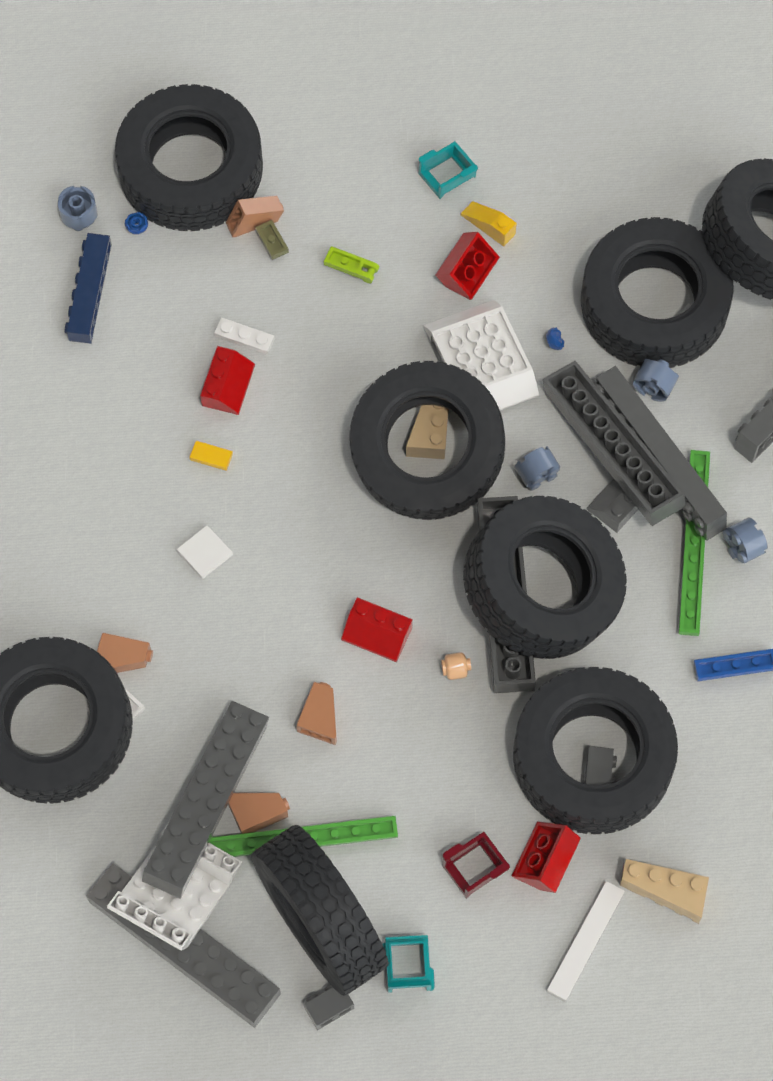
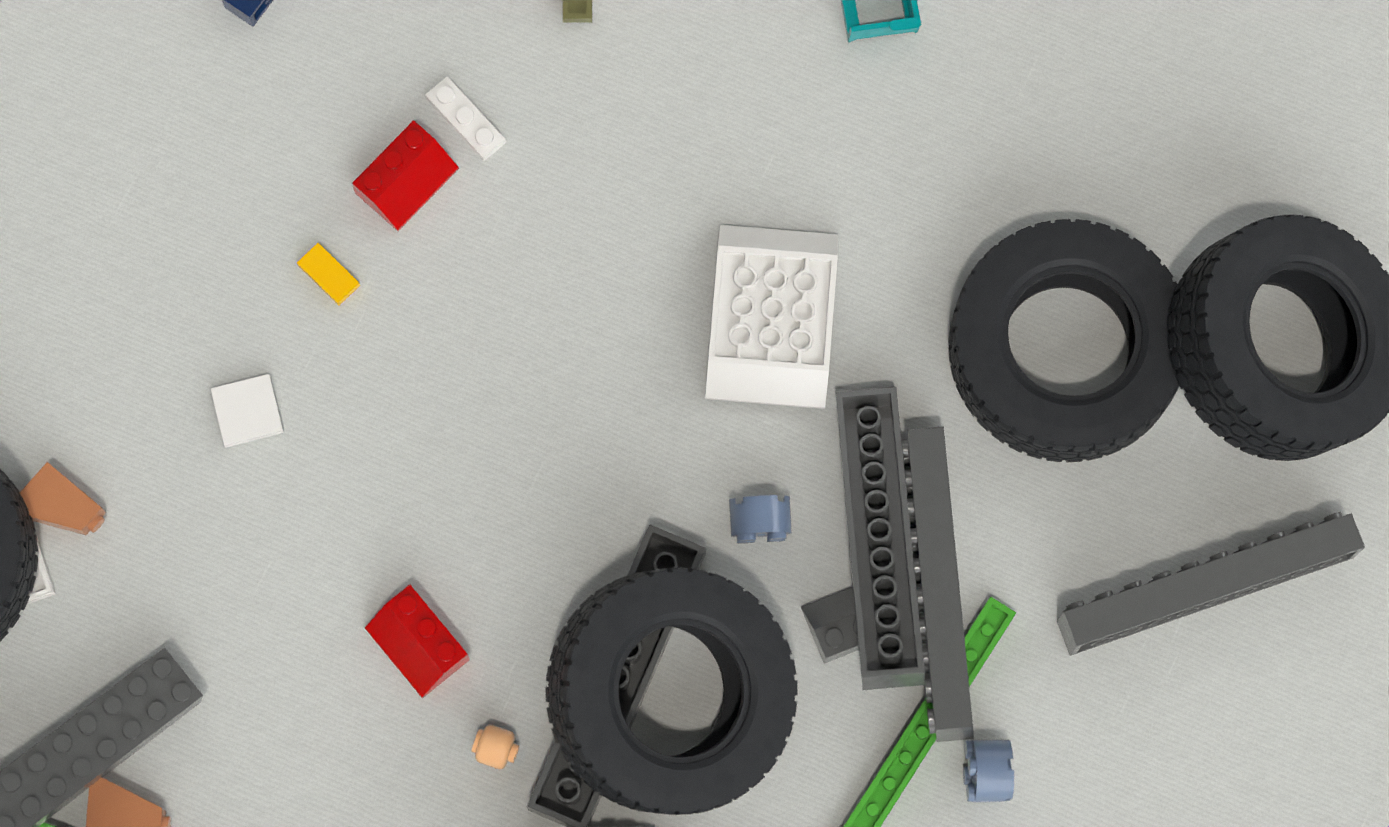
camera: 25 degrees right, 10 degrees up
nougat slope [296,682,337,745] -> none
lime plate [324,246,379,284] -> none
black tyre [349,361,505,520] -> none
tan wedge [406,405,449,459] -> none
red slope [435,232,500,300] -> none
yellow slope [461,201,517,247] -> none
blue plate [546,327,565,350] -> none
sand blue brick [633,359,679,402] -> none

